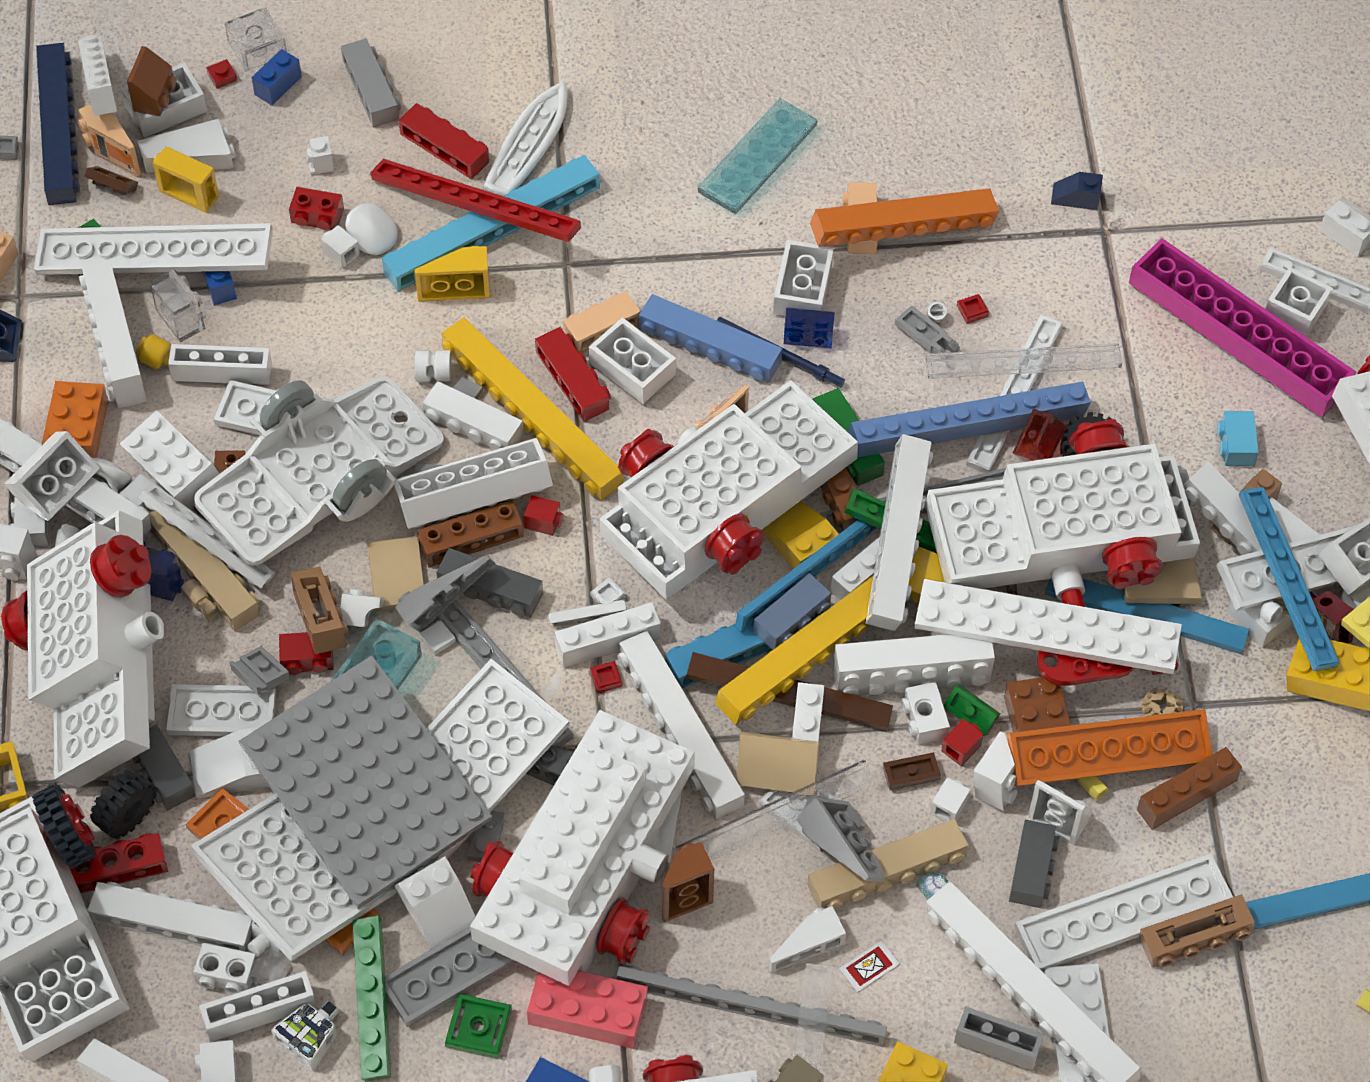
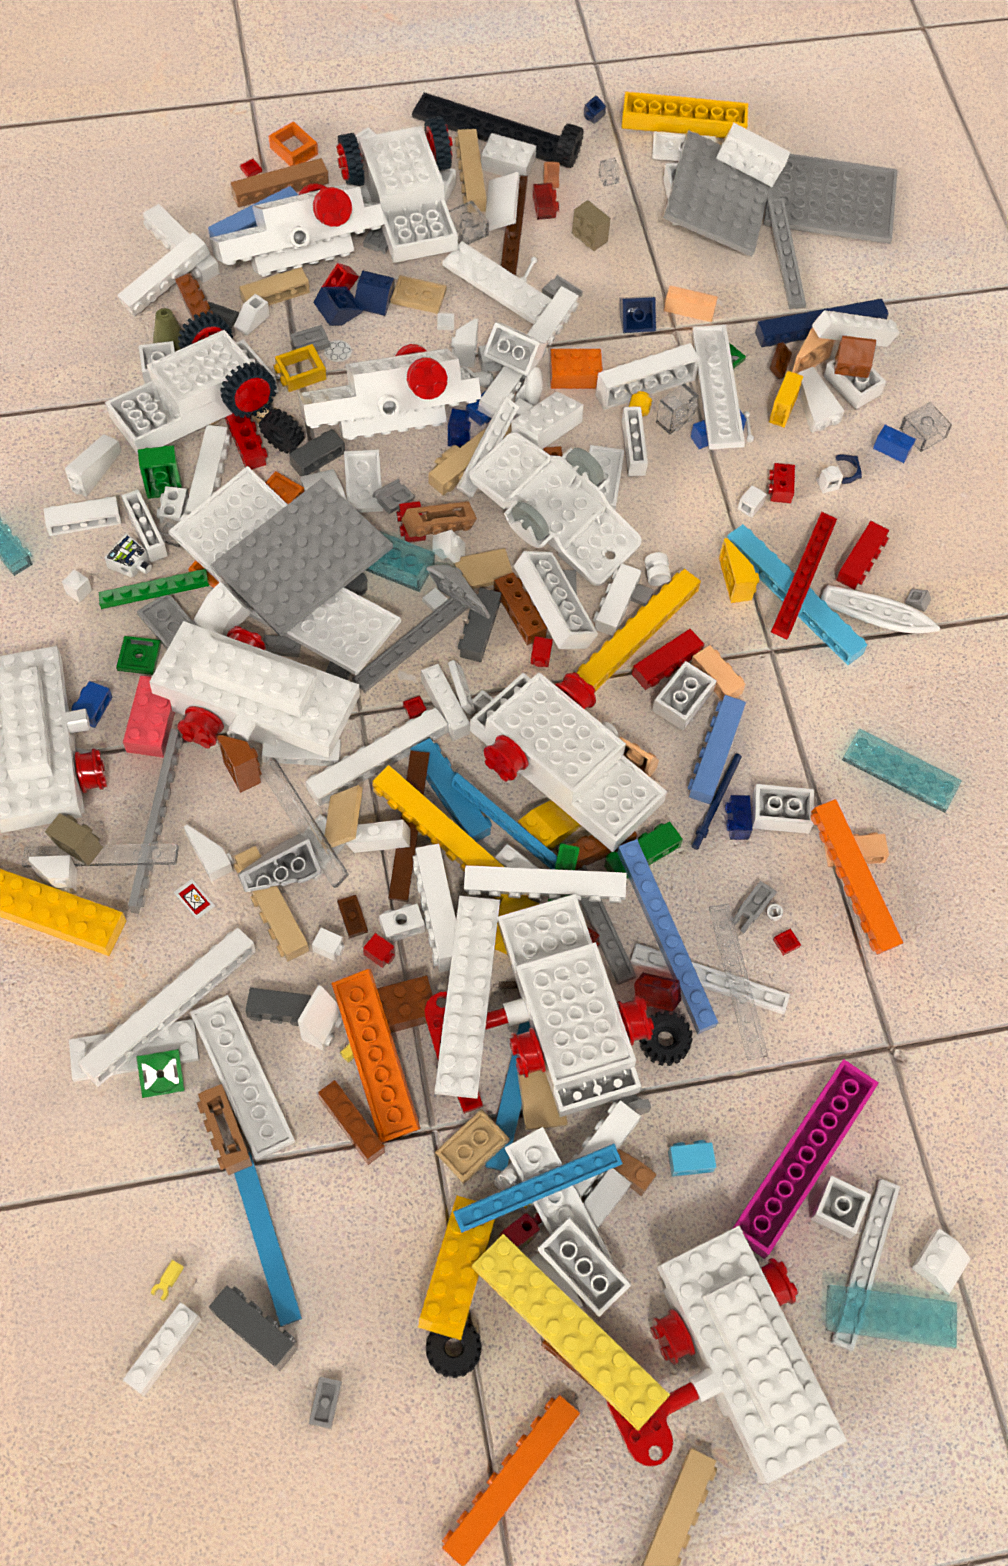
camera: 80 degrees right, 5 degrees up
red plate [206,59,237,89] -> none
light grey brick [341,38,401,128] -> none
white piece [345,203,398,255] -> none
sand blue brick [753,573,831,650] -> none
tile [916,873,948,900] -> none
green plate [943,684,1001,736] -> none
light grey brick [954,1006,1045,1071] -> none
white slope [974,731,1018,811] -> none
dark blue slope [1051,172,1103,210] -> none
tan gear [1141,687,1183,716] -> none
none -> green piece [136,1049,185,1098]
none -> green brick [138,445,182,499]
none -> tan tile [435,1109,510,1184]
none -> dark blue cap [835,454,862,484]
none -> light grey slope [905,589,931,612]

